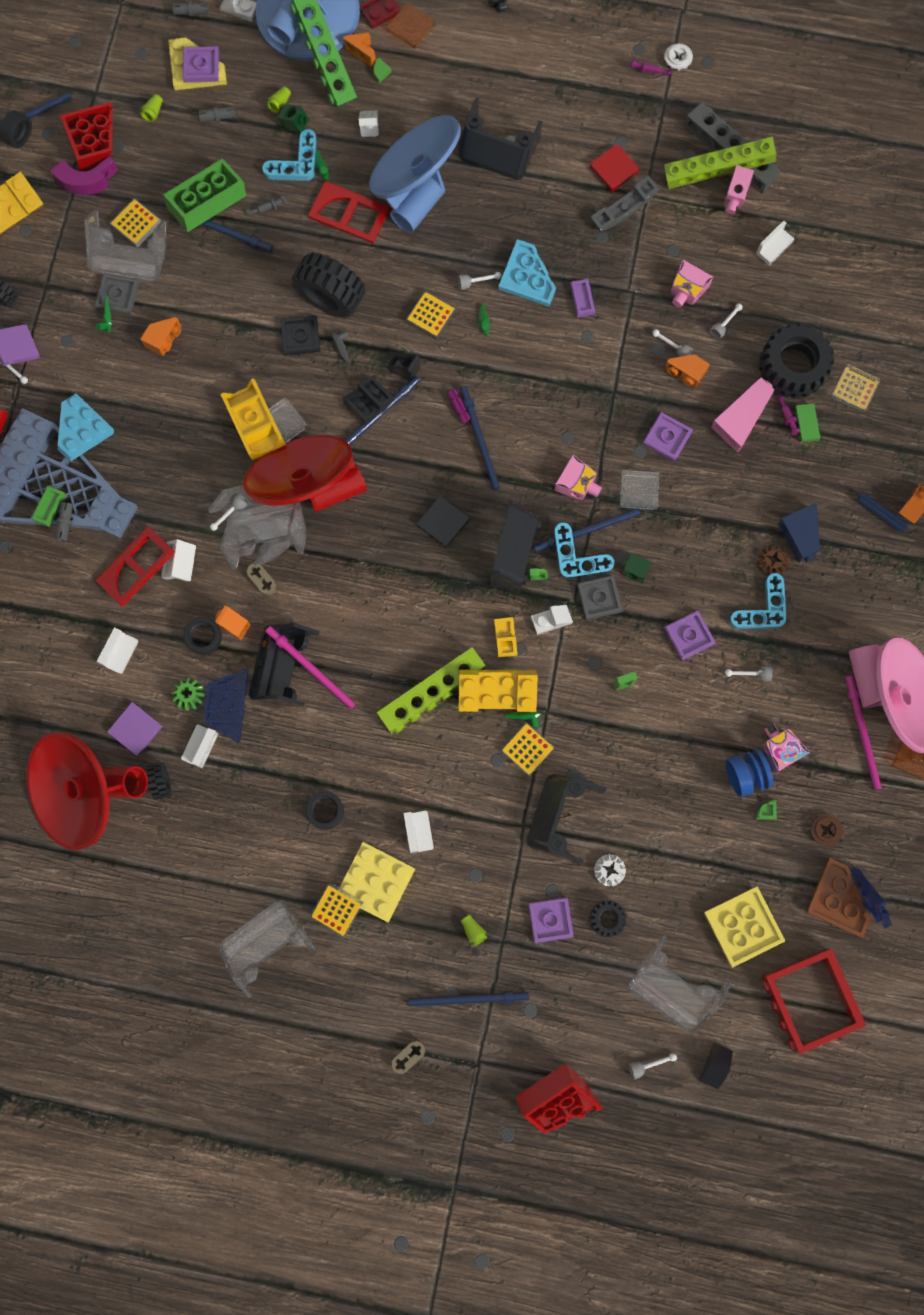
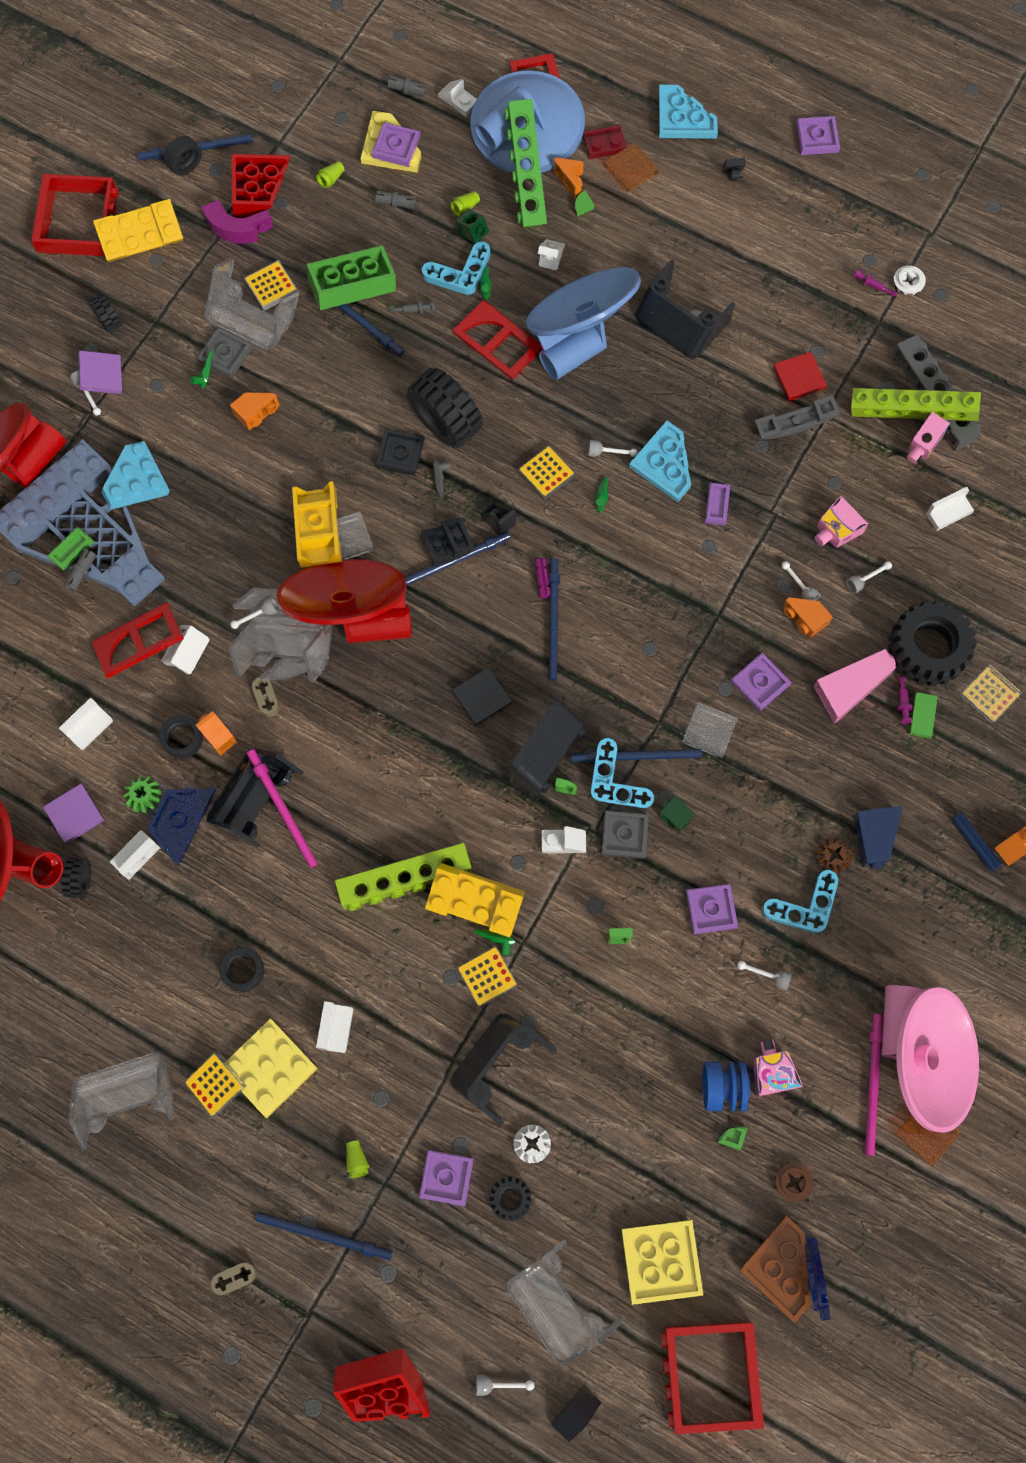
camera: 20 degrees right, 5 degrees down
yellow slope [494,617,517,657] -> none
bright pink torso [555,455,602,500] -> none

